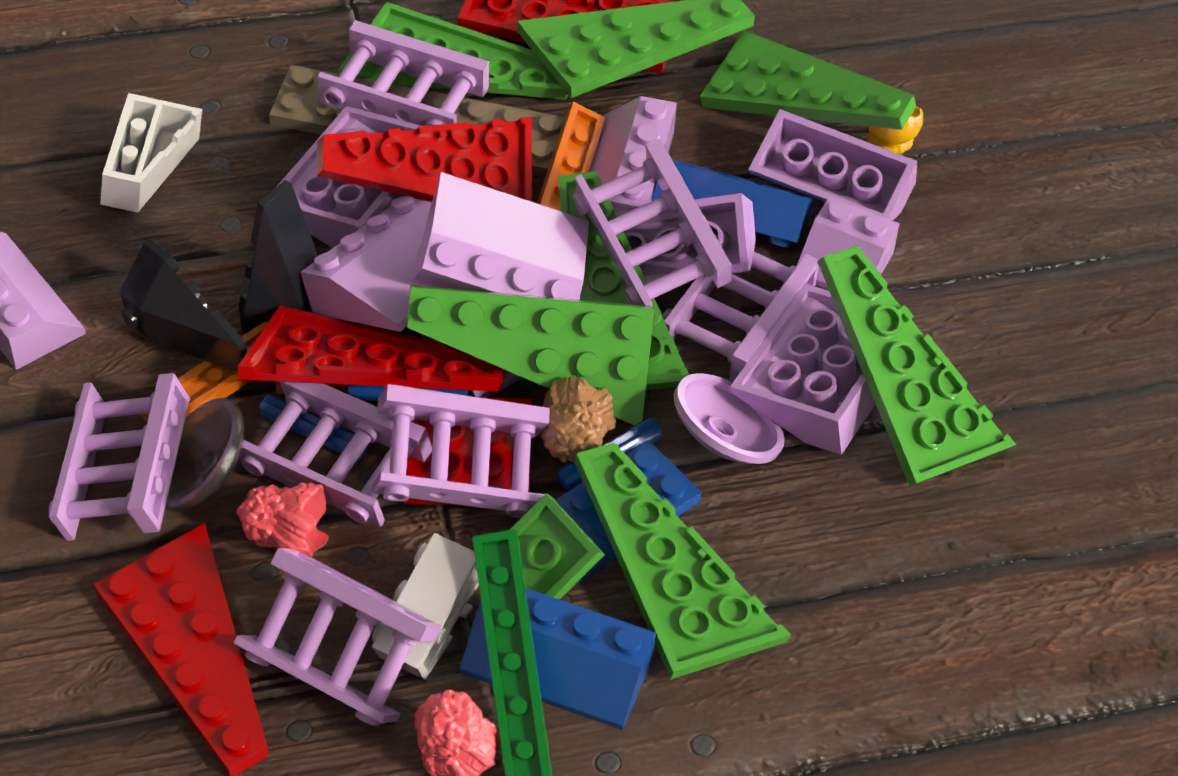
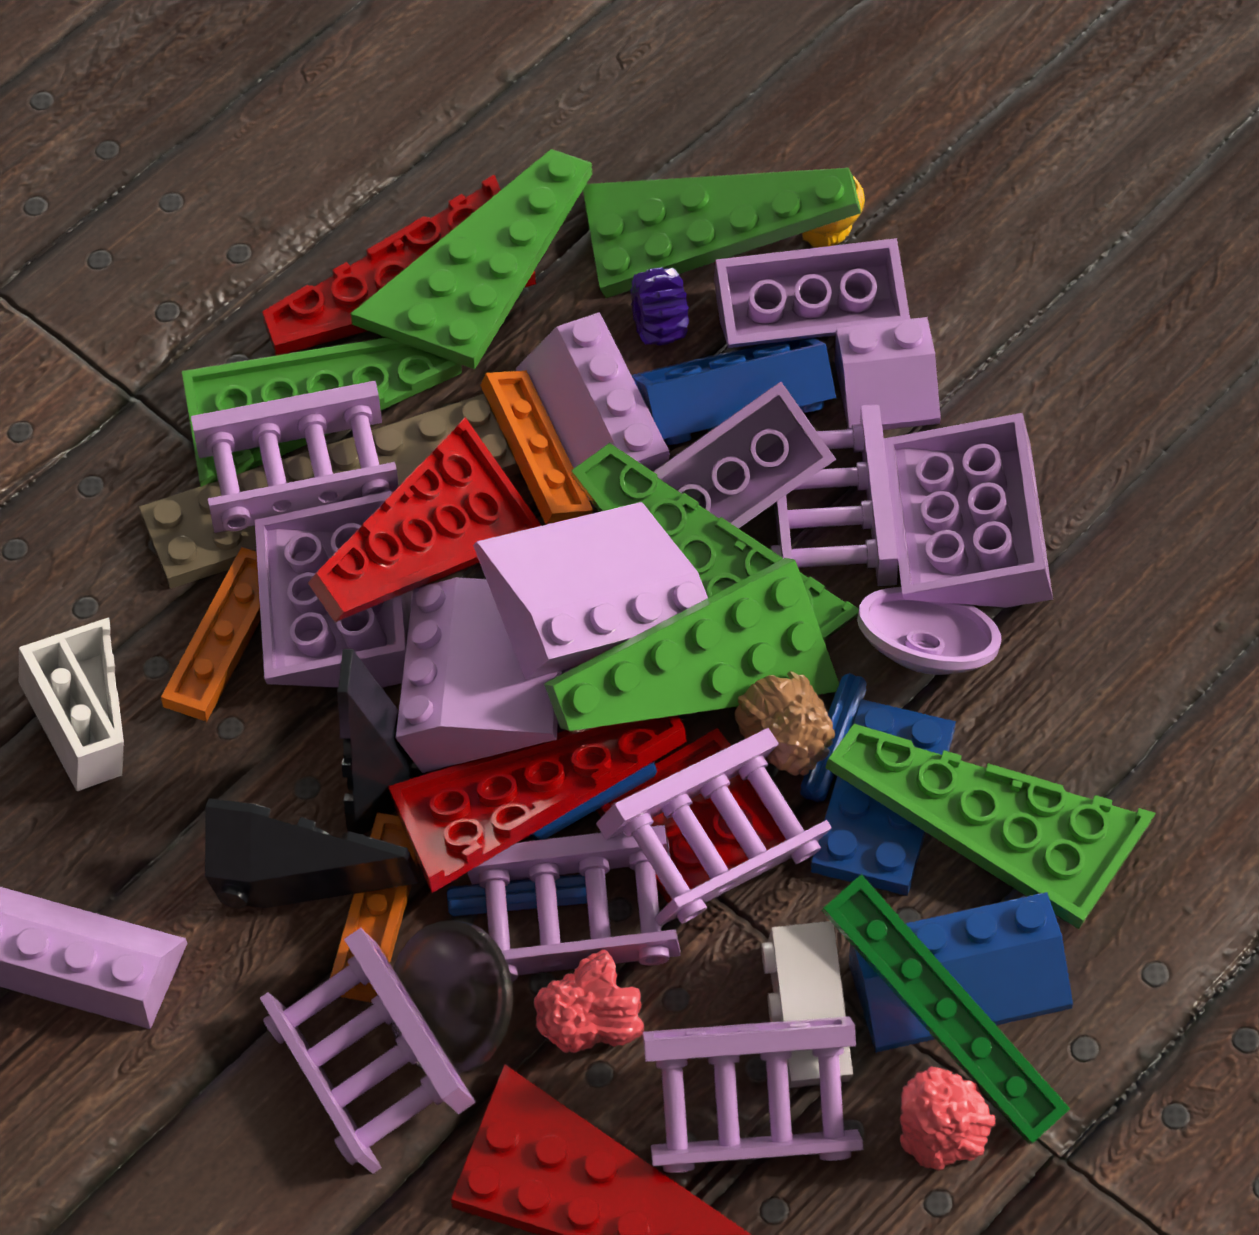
camera: 30 degrees left, 5 degrees up
bright green plate [510,493,605,600] -> none
lavender fence [572,138,732,307] -> none
bright green wing [817,245,1016,486] -> none
none -> orange plate [161,547,261,722]
none -> dark purple gear [630,267,689,345]

